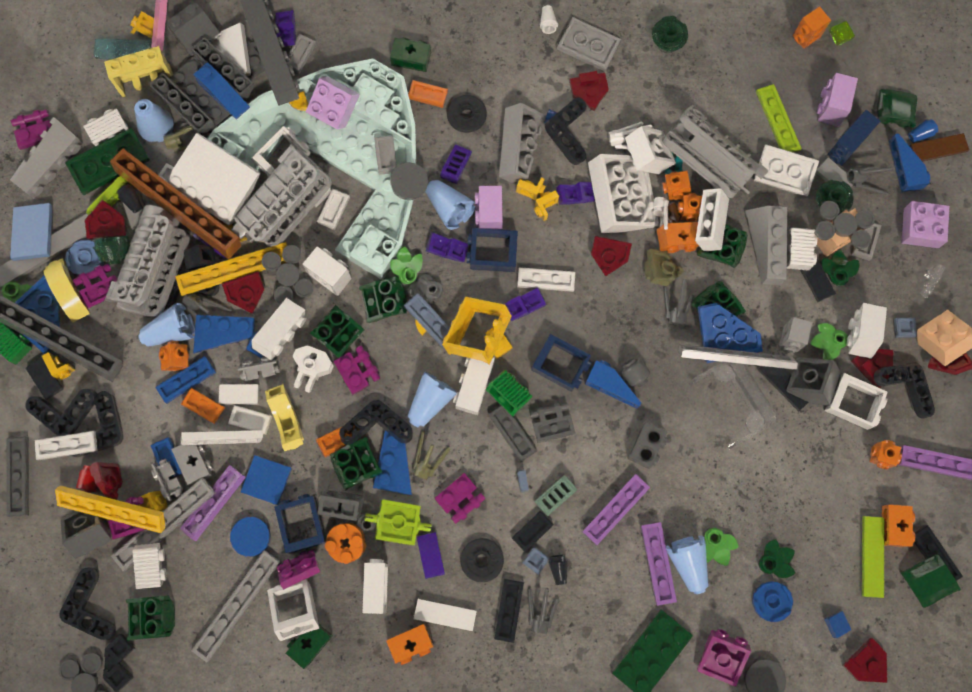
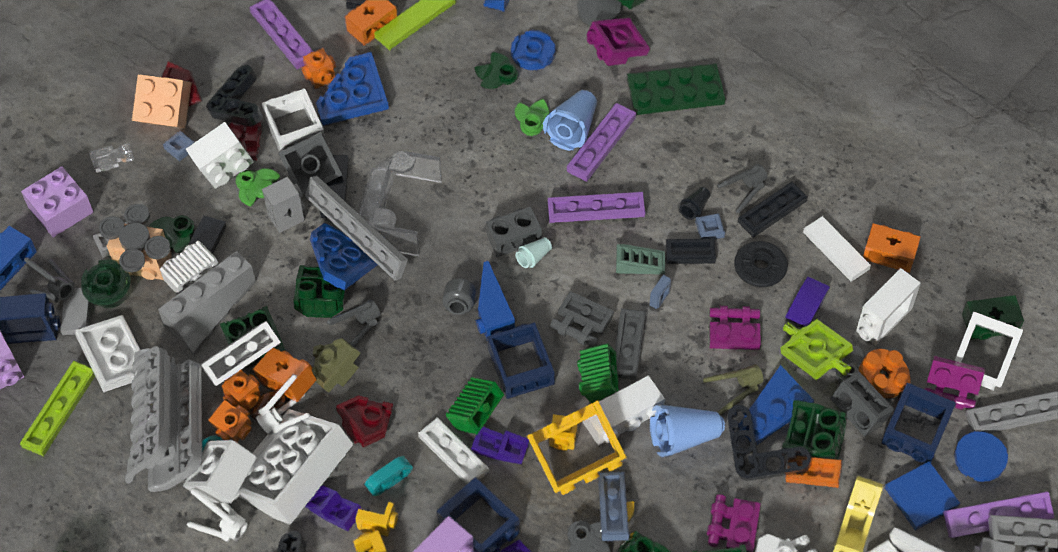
camera: 135 degrees left, 20 degrees down
none -> blue plate [316,52,389,126]
none -> teal beam [365,456,413,496]
none -> green brick [446,377,504,435]
none -> light aqua cone [516,237,552,268]

